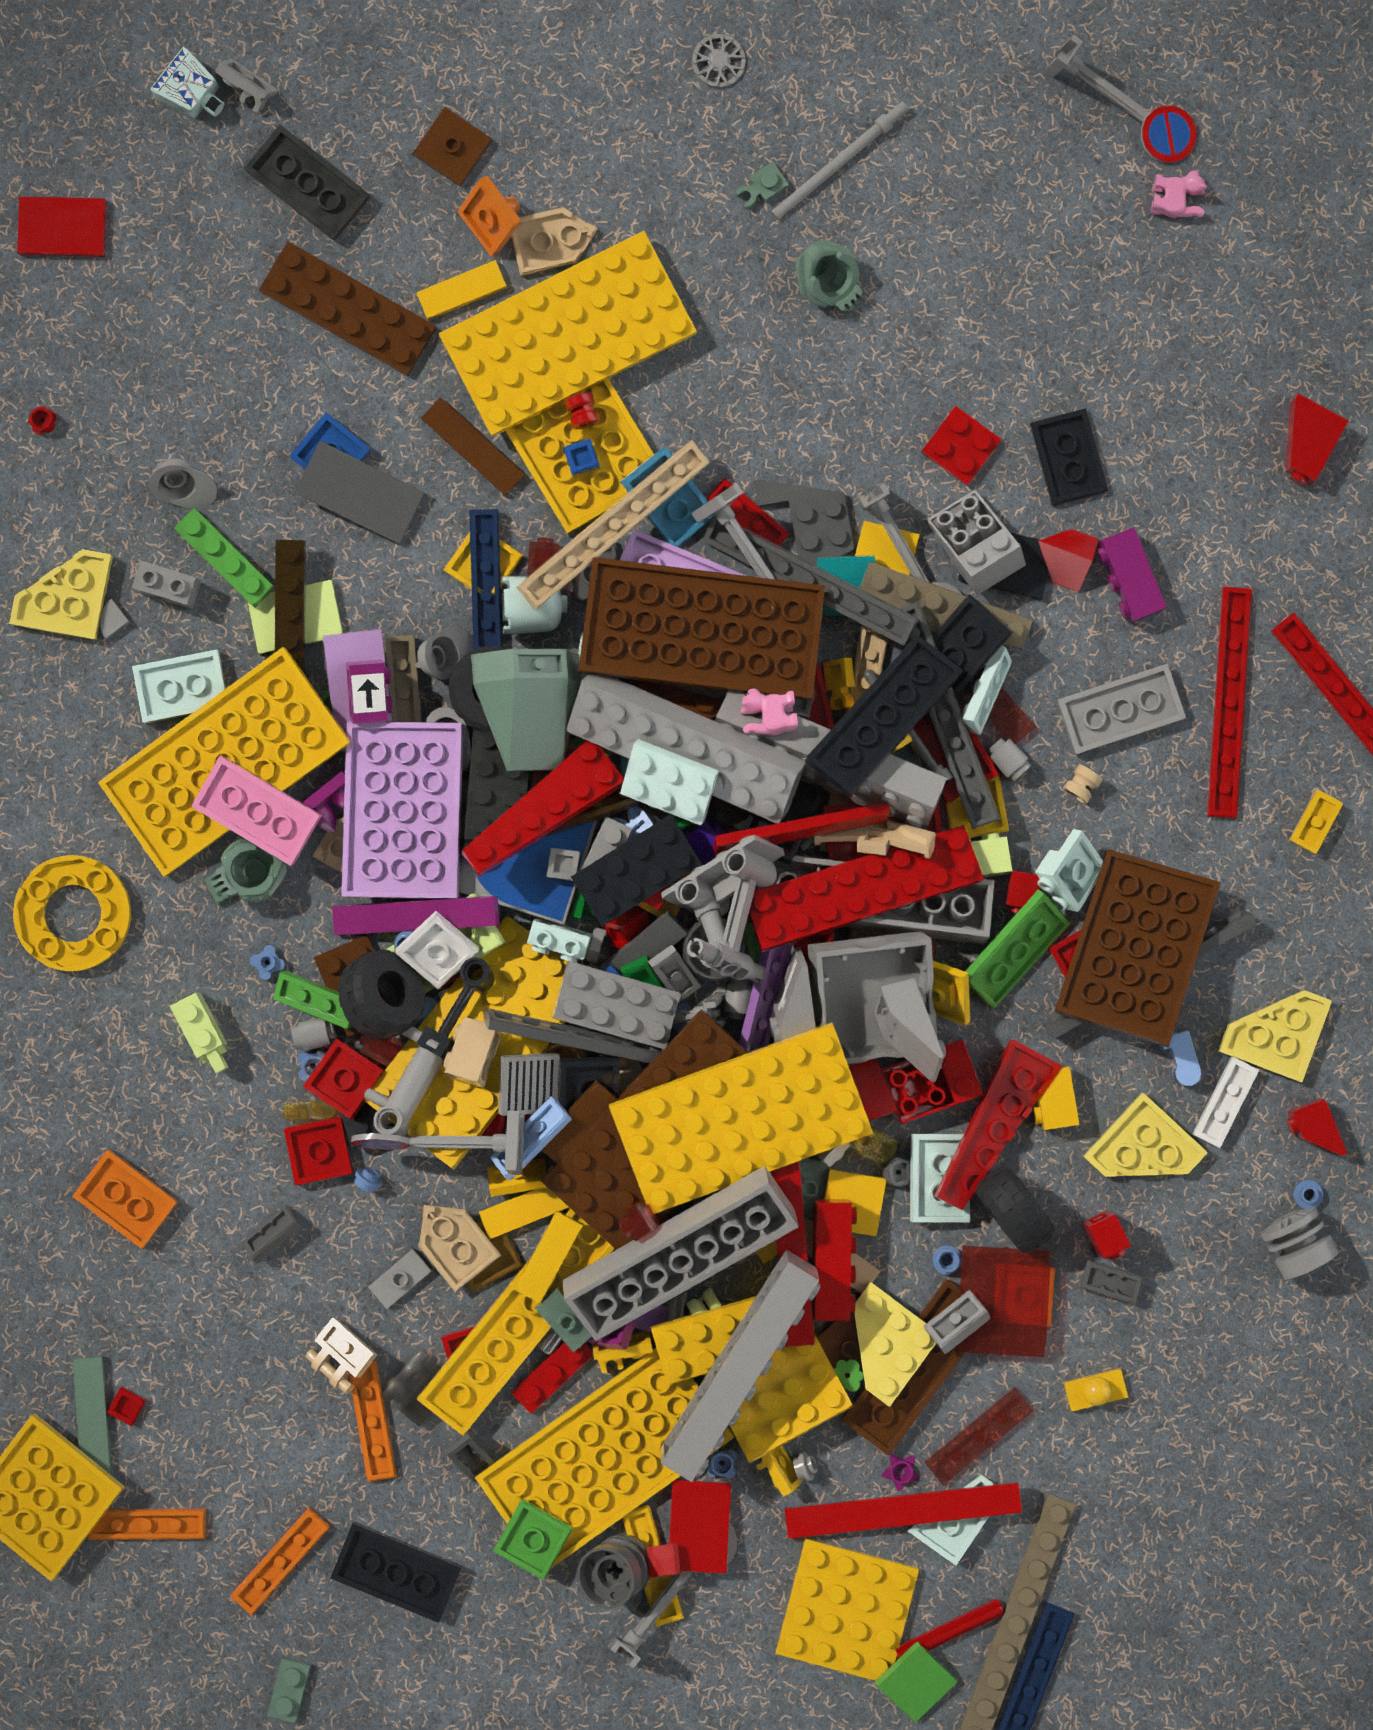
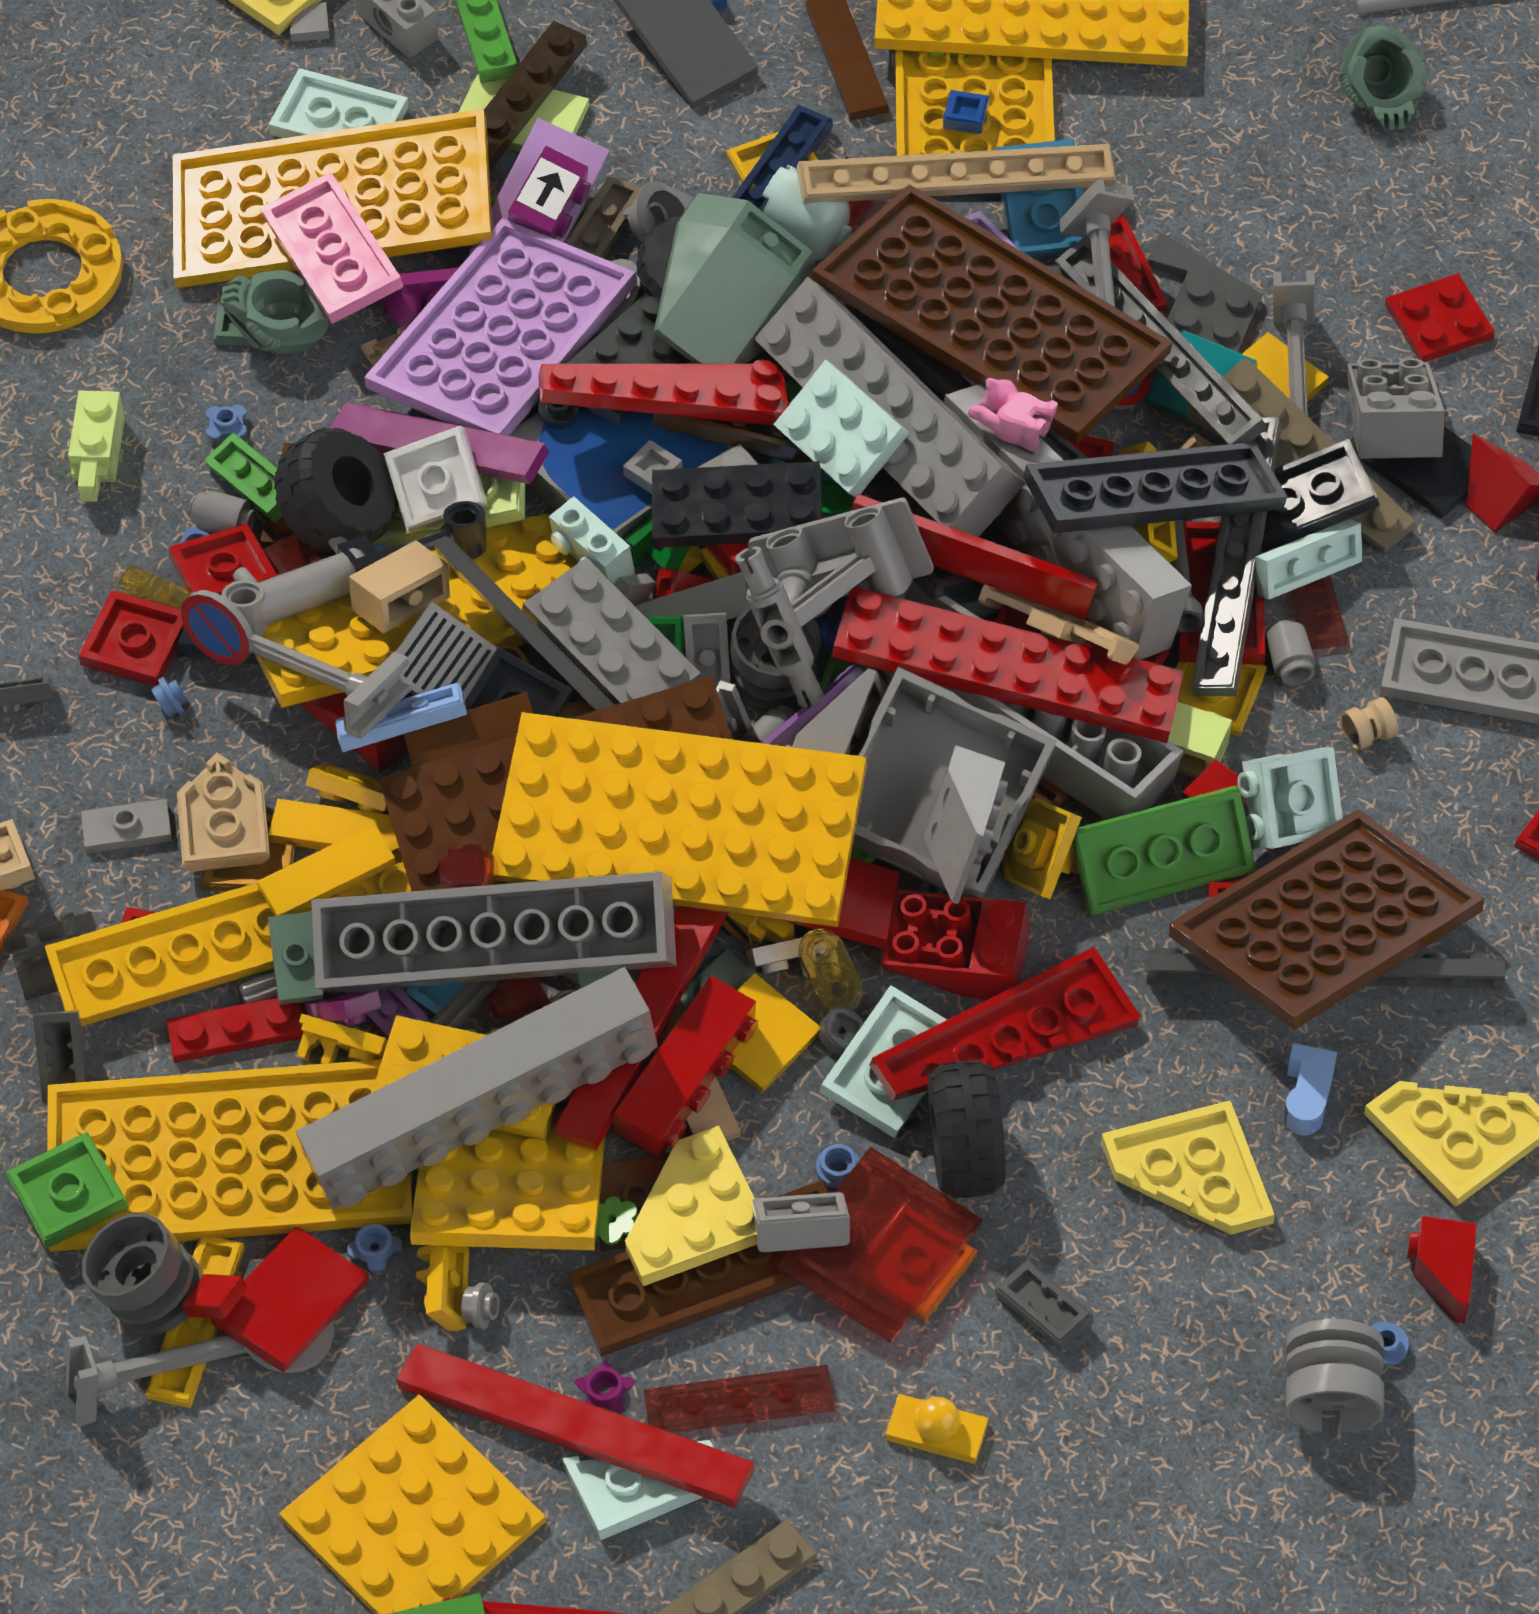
camera: 30 degrees right, 30 degrees down
red wheel [565,392,600,430] -> none
yellow slope [1033,1066,1080,1130] -> none
red brick [1081,1210,1131,1261] -> none
white plate [1192,1057,1259,1148] -> none

